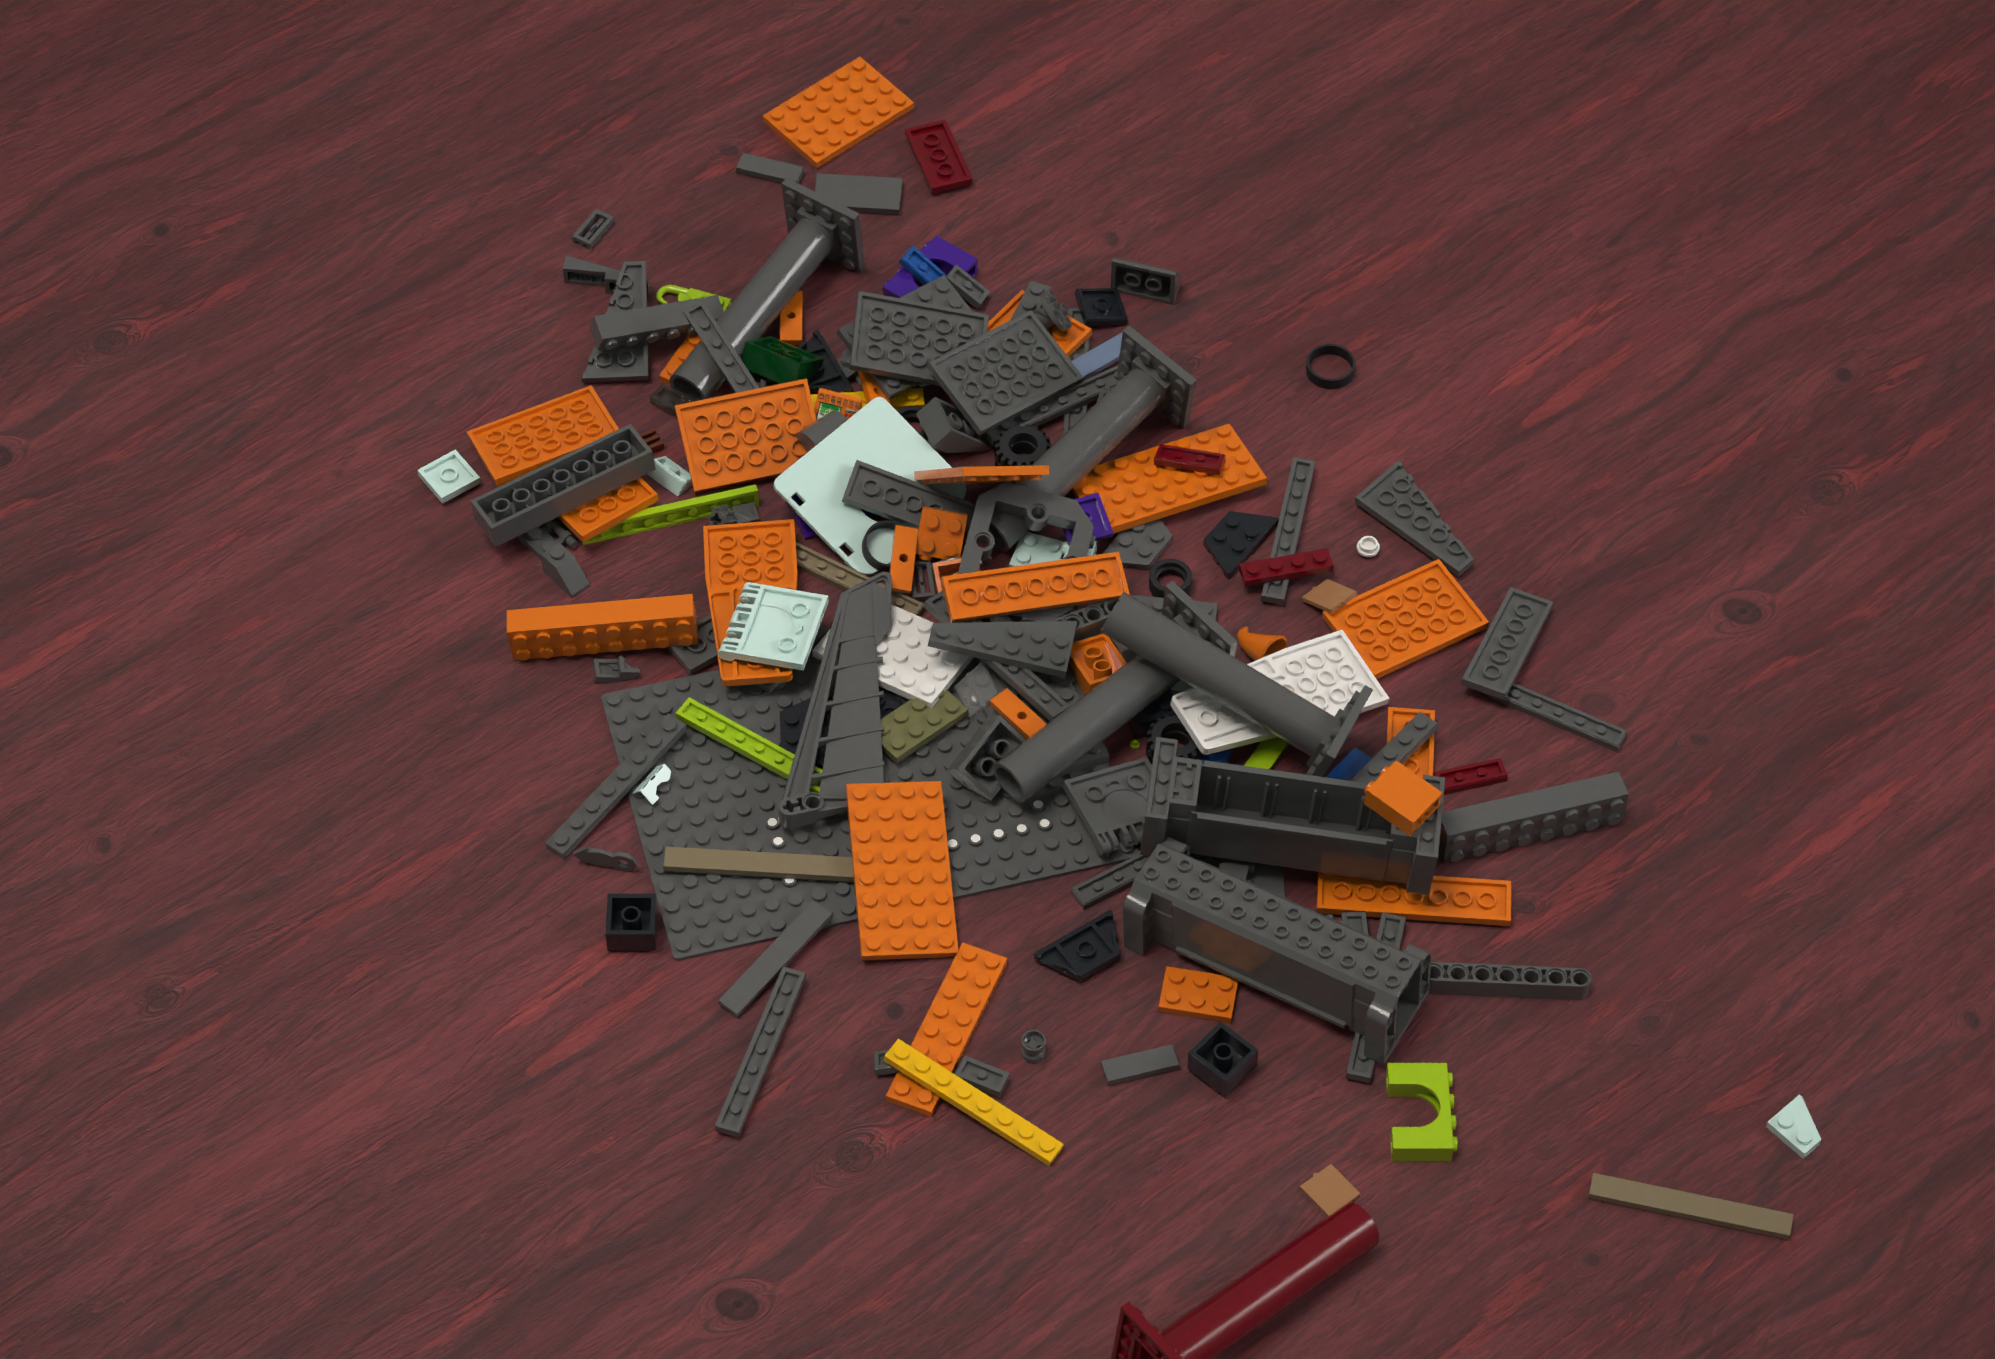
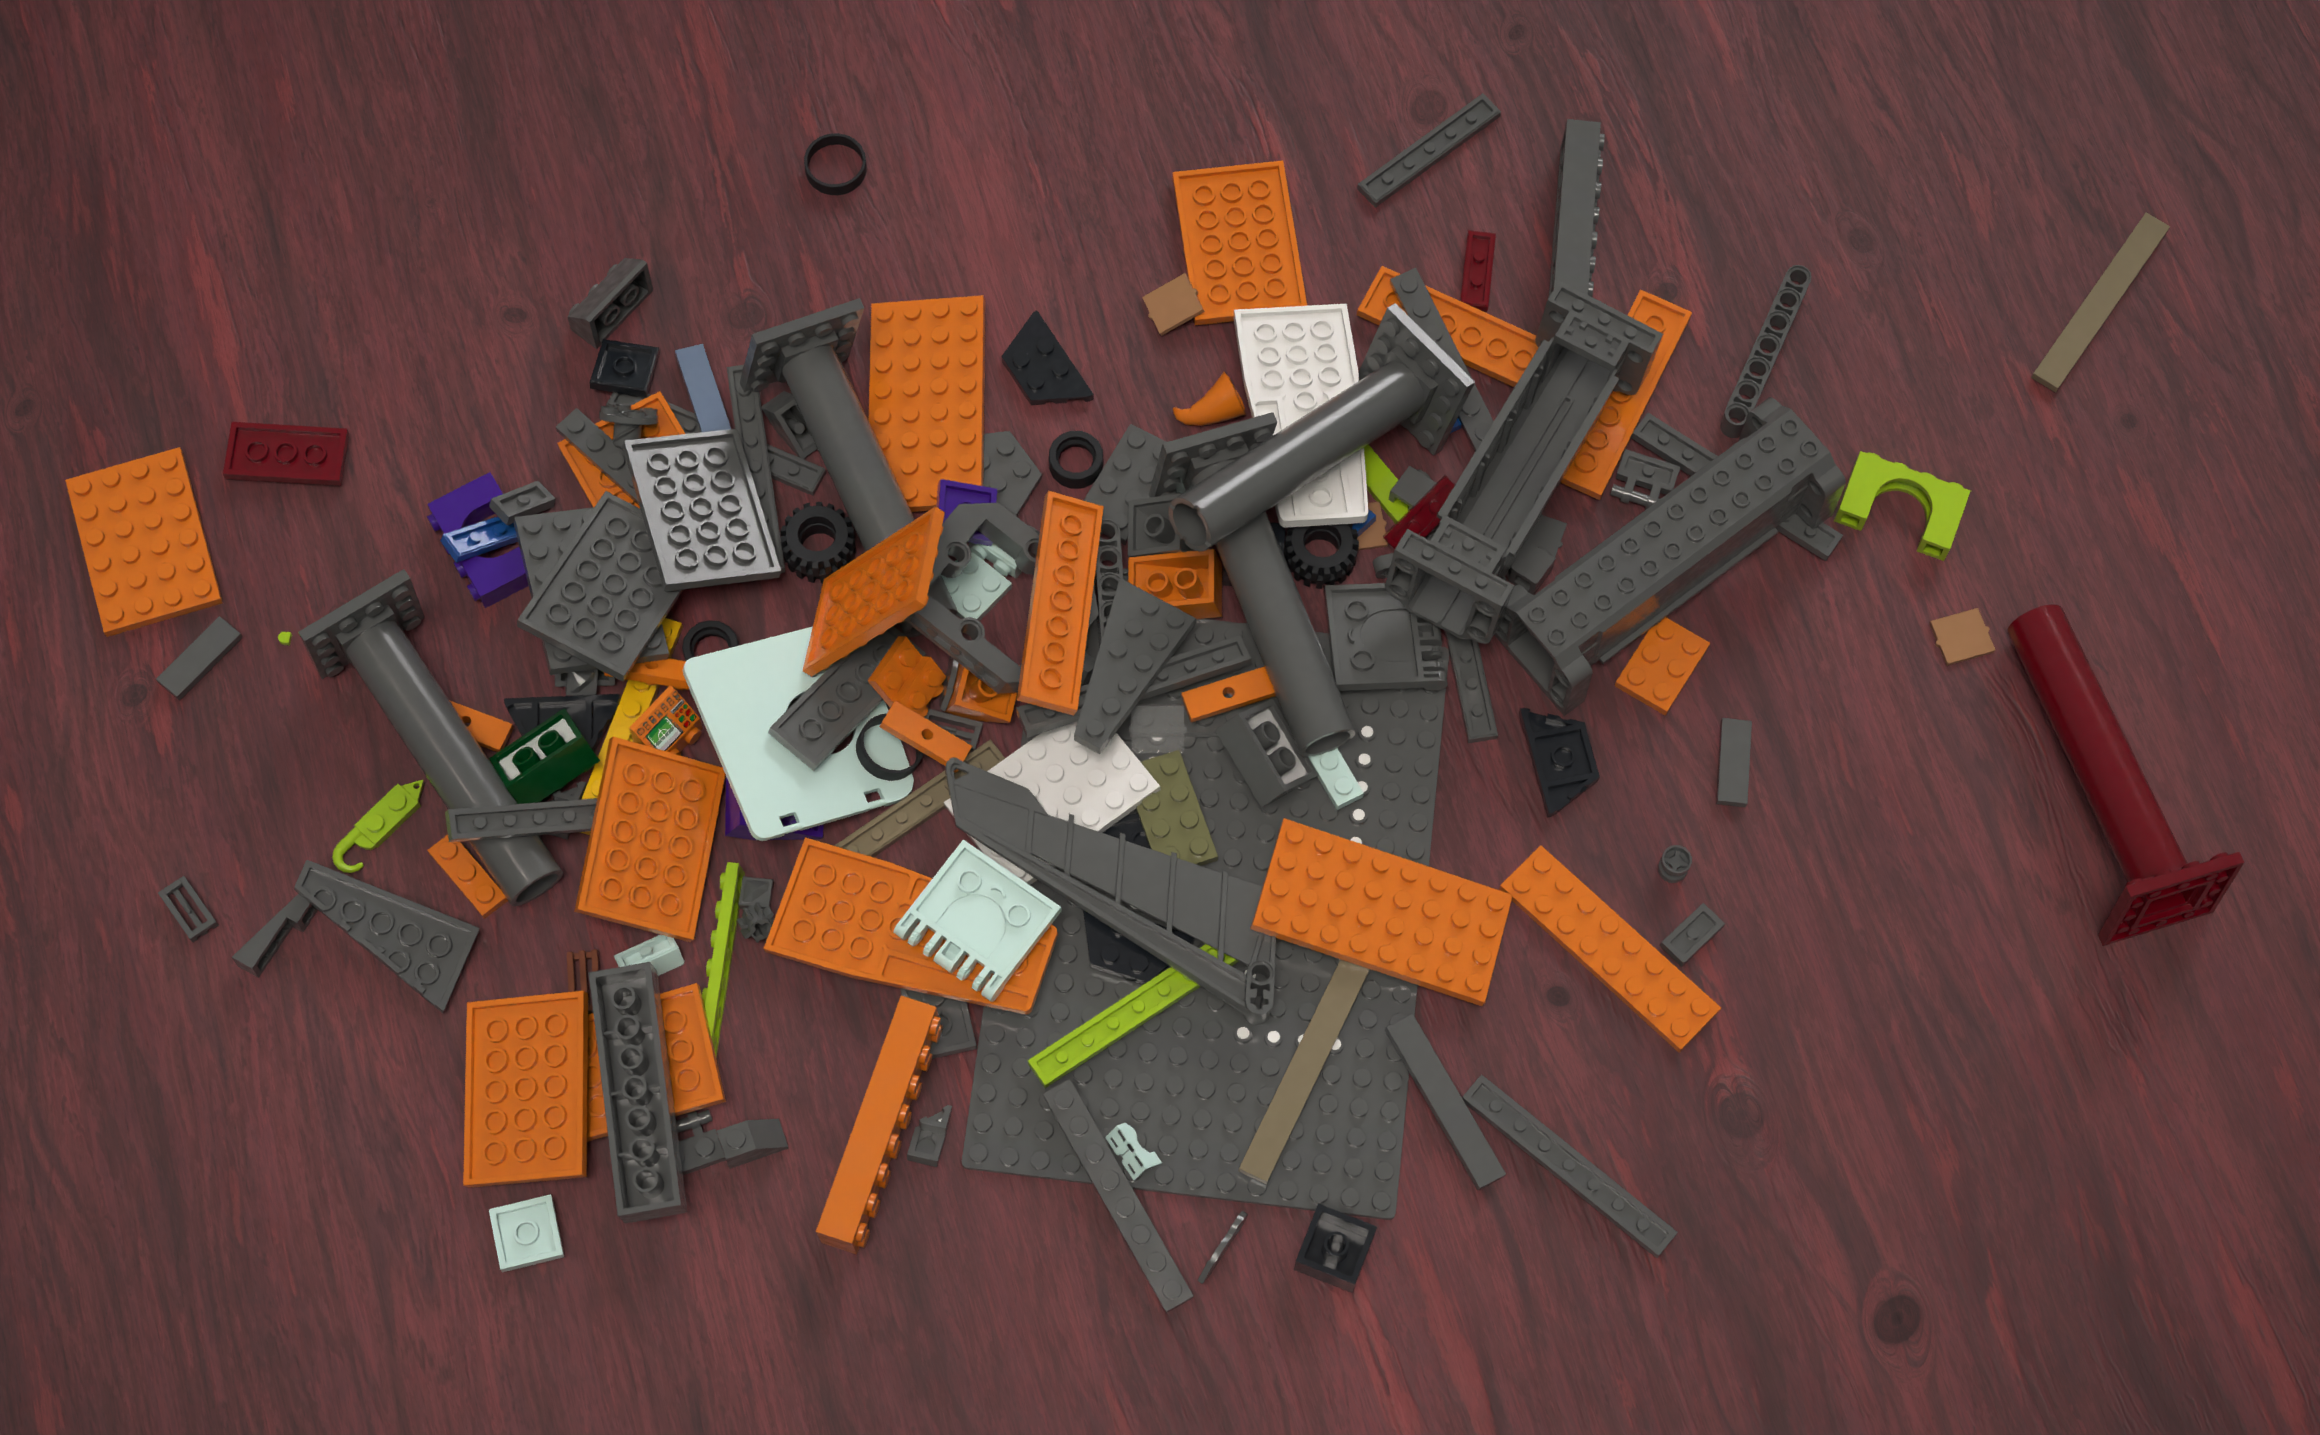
camera: 70 degrees left, 15 degrees up
dark grey brick [590,295,724,350] -> none
clear smoke plate [650,383,697,416] -> none
dark grey brick [795,410,848,453] -> none
dark grey tile [815,173,903,215] -> none
dark grey tile [874,1050,900,1076] -> none
yellow plate [883,1039,1064,1166] -> none
dark grey slope [916,397,992,453] -> none
dark red tile [1154,444,1225,475] -> none
black brick [1187,1022,1259,1097] -> none
dark red plate [1239,548,1334,587] -> none
dark grey plate [1261,457,1315,605] -> none
dark grey wing [1355,460,1474,577] -> none
white plate [1357,536,1380,557] -> none
orange brick [1364,760,1443,836] -> none
dark grey plate [1461,587,1554,700] -> none
light aqua wing [1766,1095,1821,1159] -> none
none -> light aqua plate [1308,748,1364,810]

